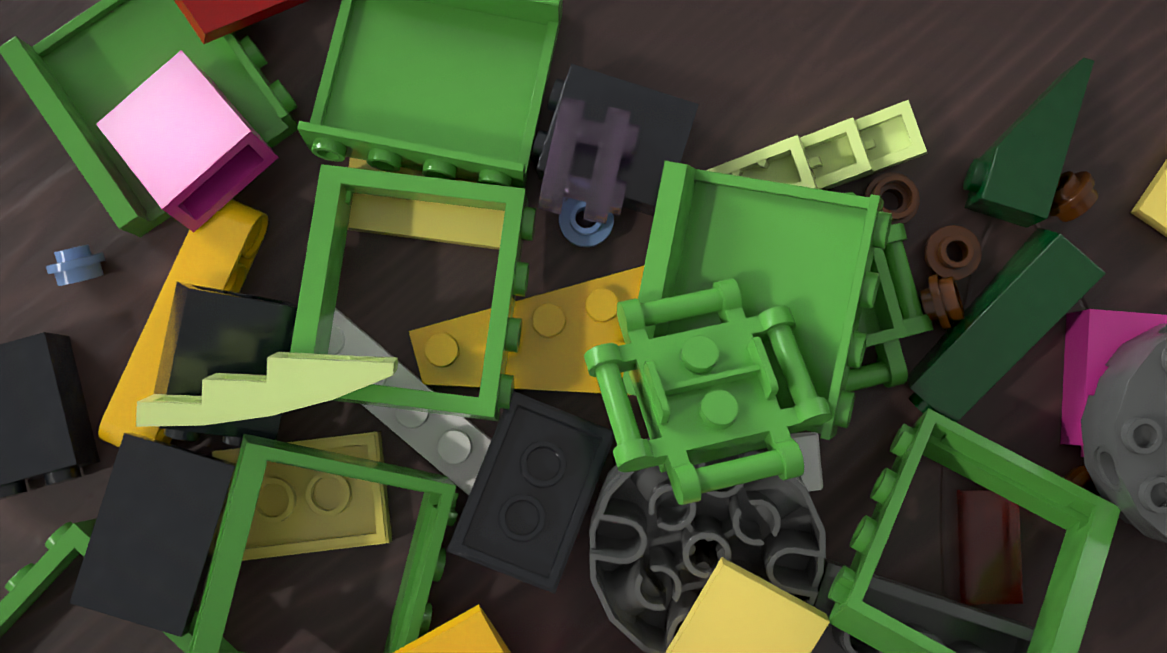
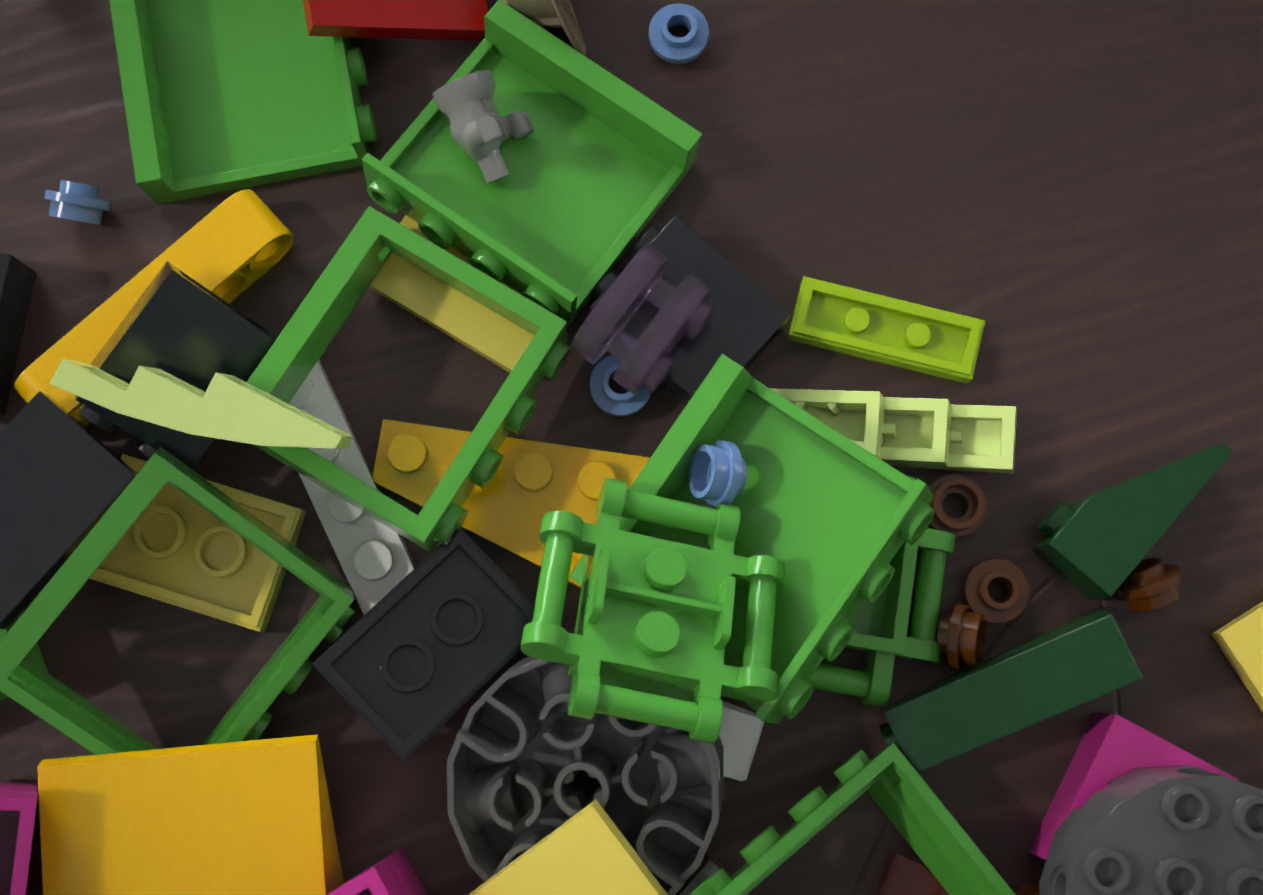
camera: 20 degrees right, 5 degrees down
brick [96,50,279,232] -> none
none -> light grey piece [432,70,535,185]
none -> medium blue plate [688,440,747,508]
none -> lime tile [787,276,985,384]

